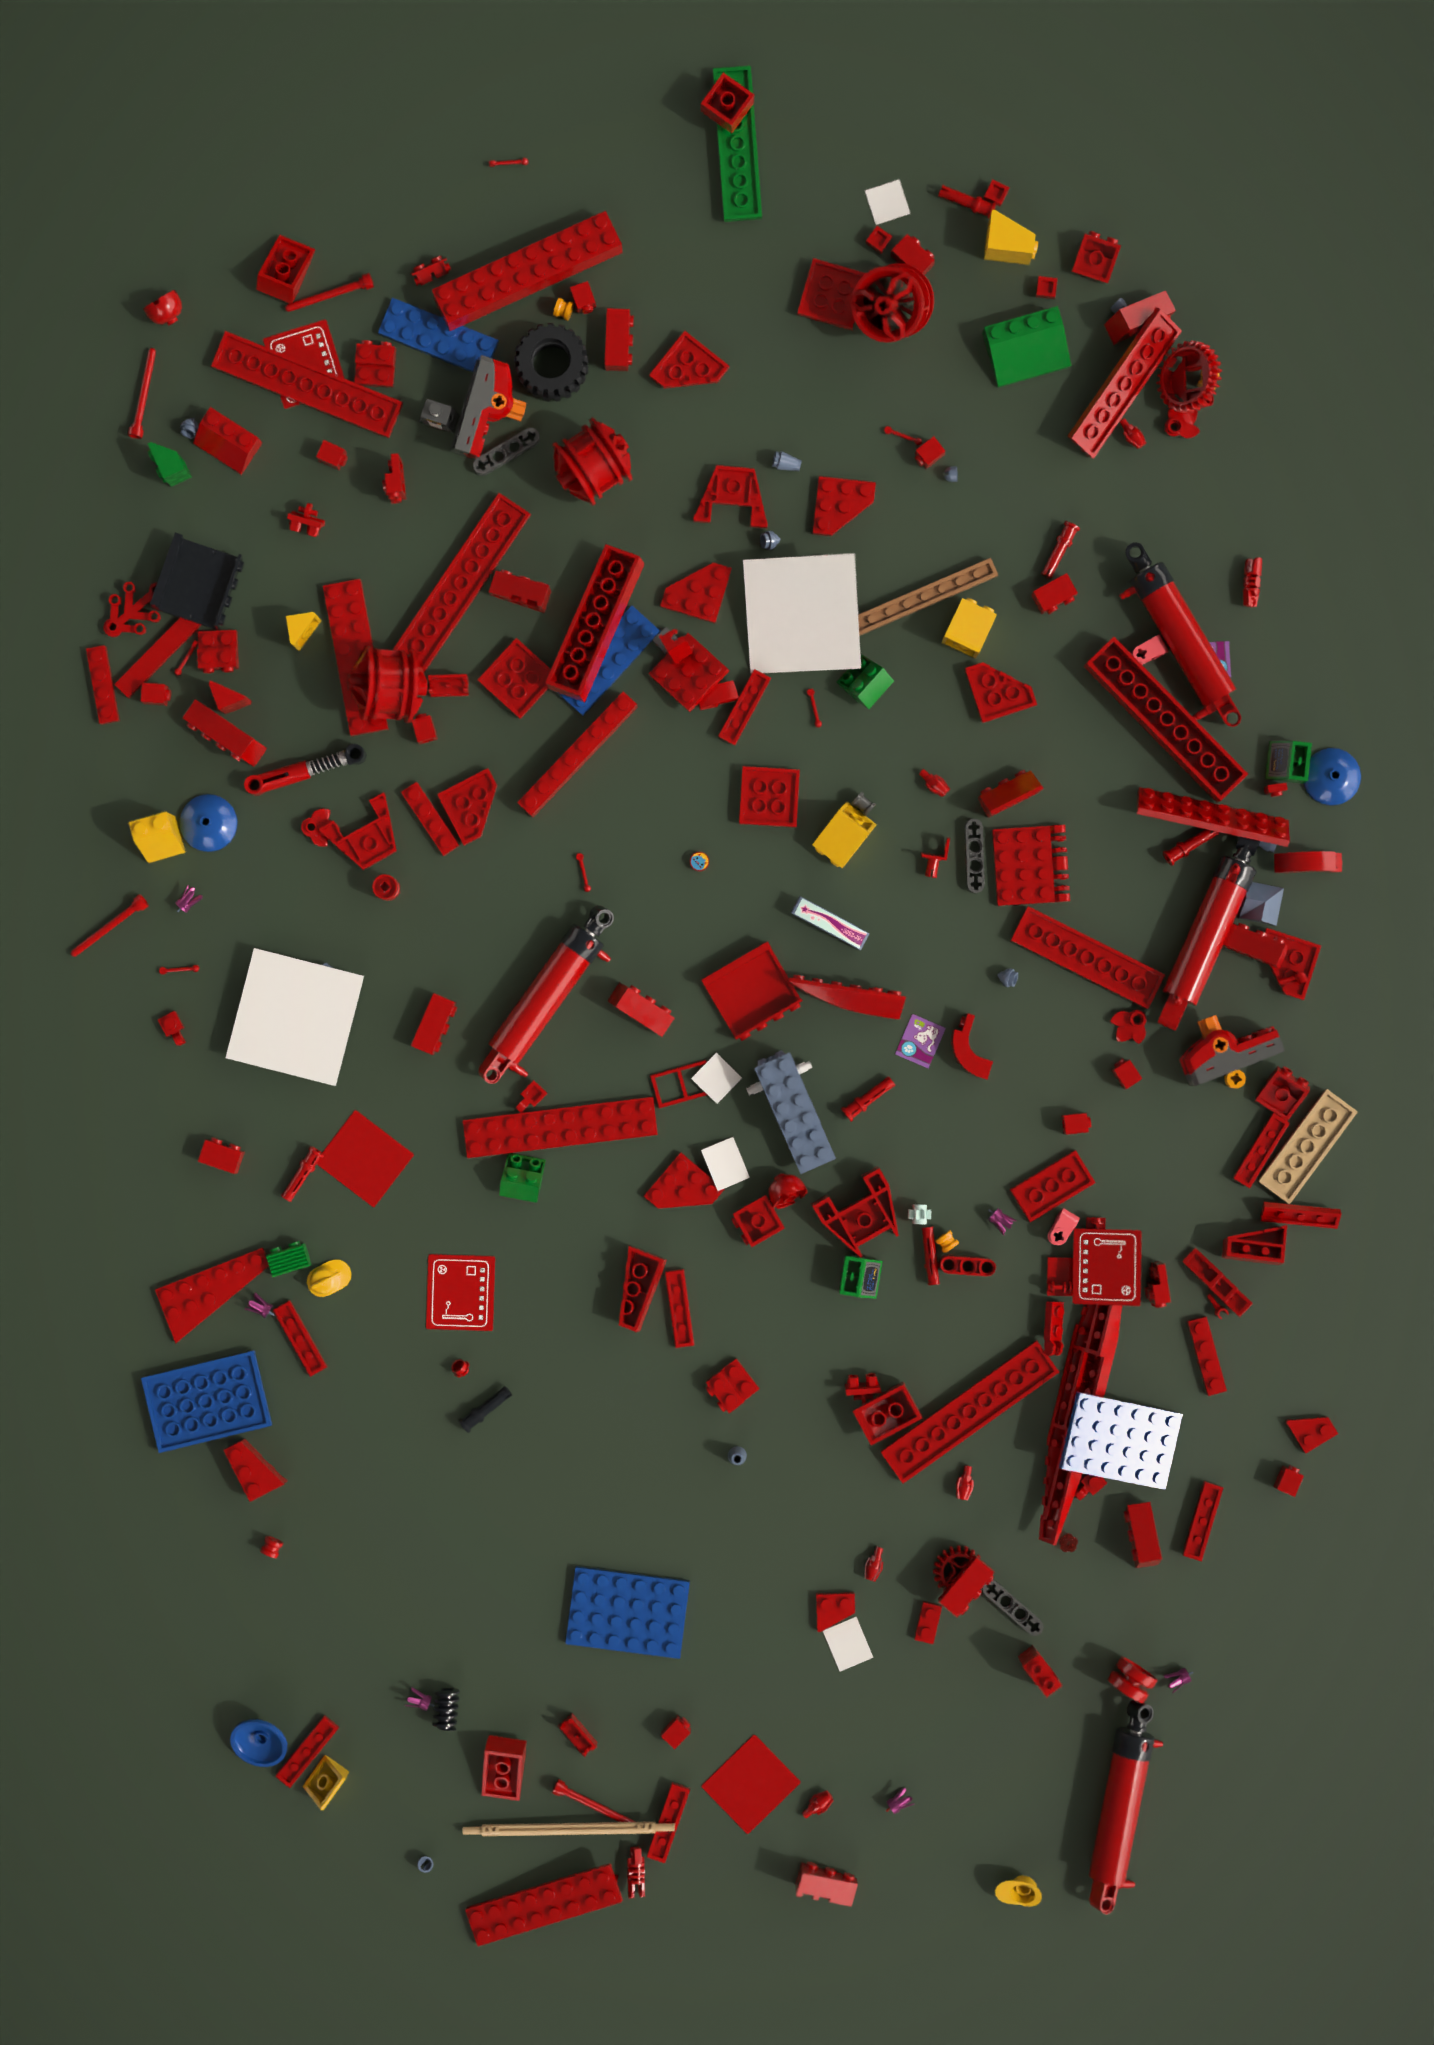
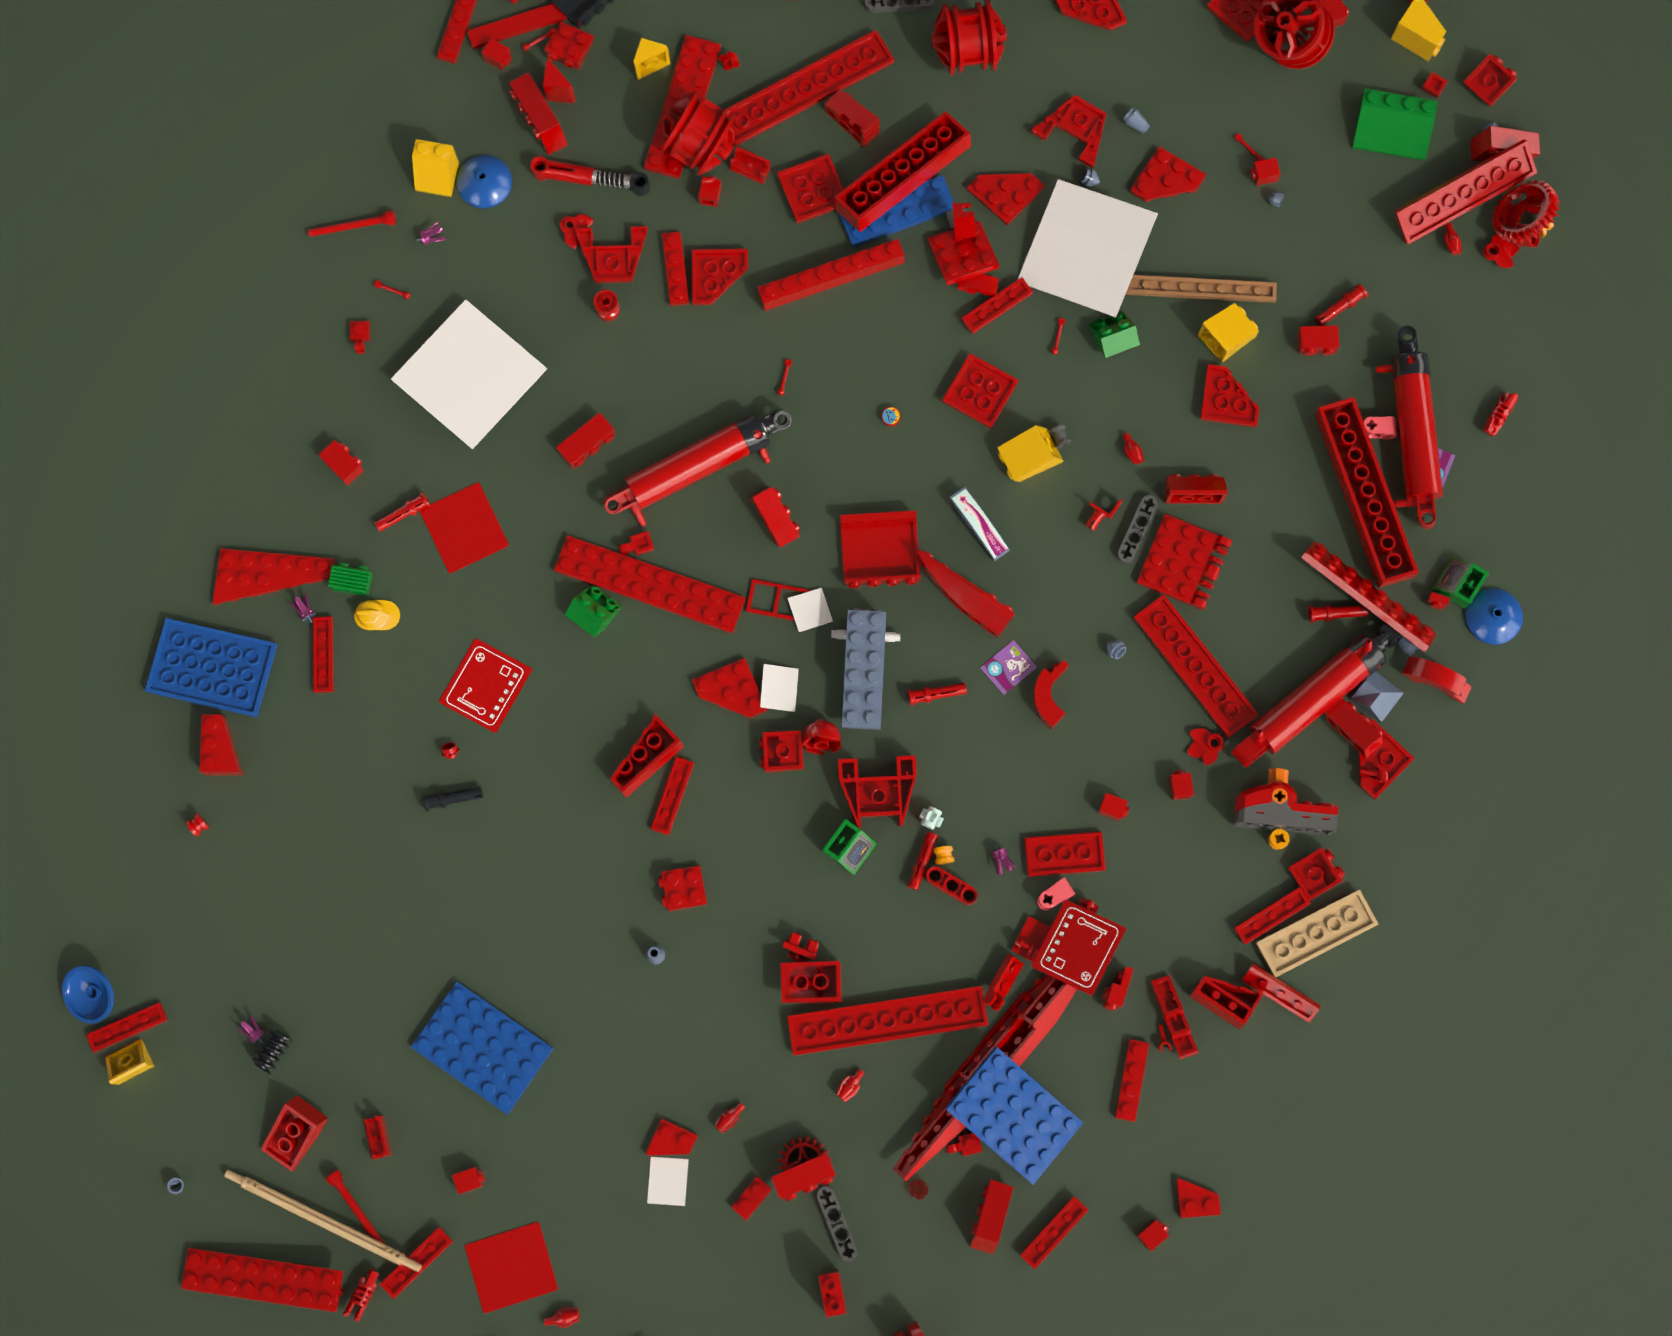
camera: 25 degrees right, 10 degrees down
none -> red plate [719,51,740,71]

